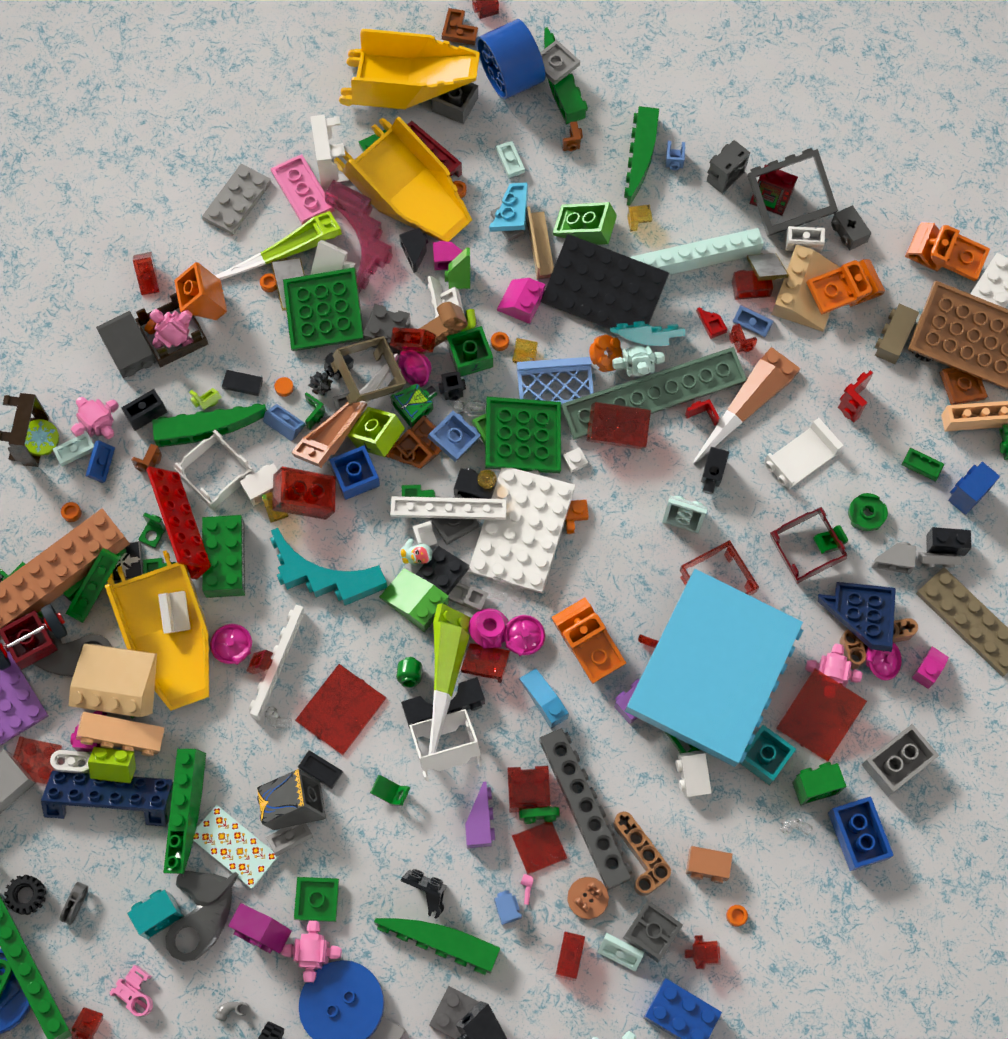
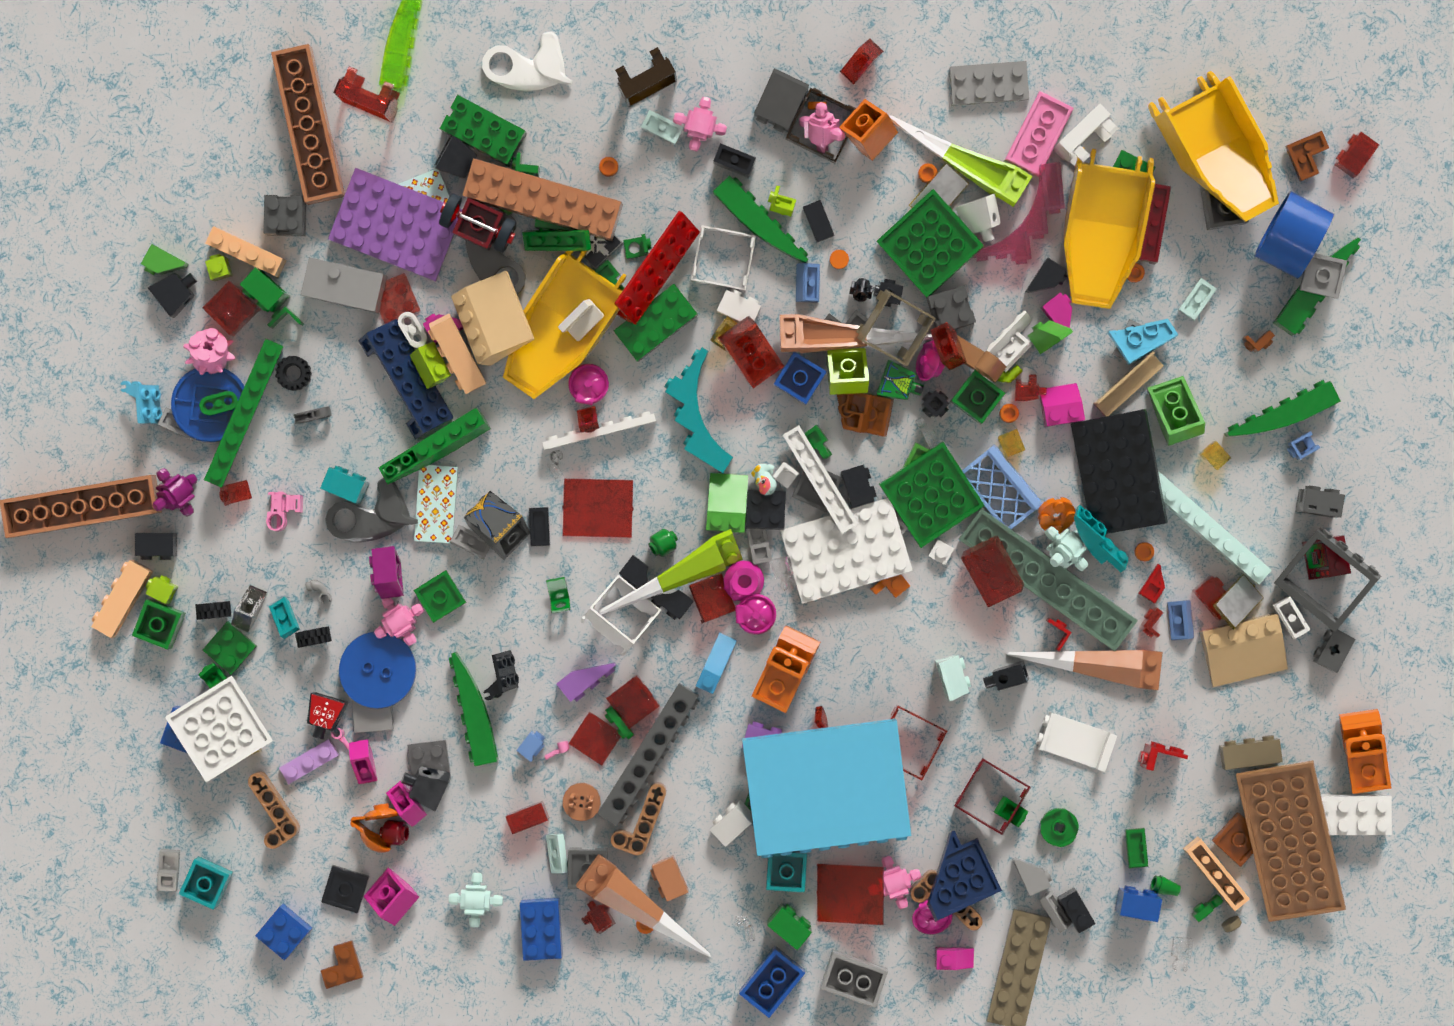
camera: 60 degrees right, 20 degrees up
lime tile [25,419,59,456] -> none
blue plate [85,440,115,483] -> none
dark orange bracket [131,444,162,472] -> none
green bracket [305,392,326,430] -> none
medium blue plate [427,411,481,462] -> none
clear yellow plate [477,470,497,489] -> none
orange piece [806,259,885,315] -> none
none -> nougat plate [576,854,711,957]
none -> clear red piece [1015,374,1047,401]
none -> orange tile [1134,542,1154,561]
none -> green cone [1150,875,1181,896]

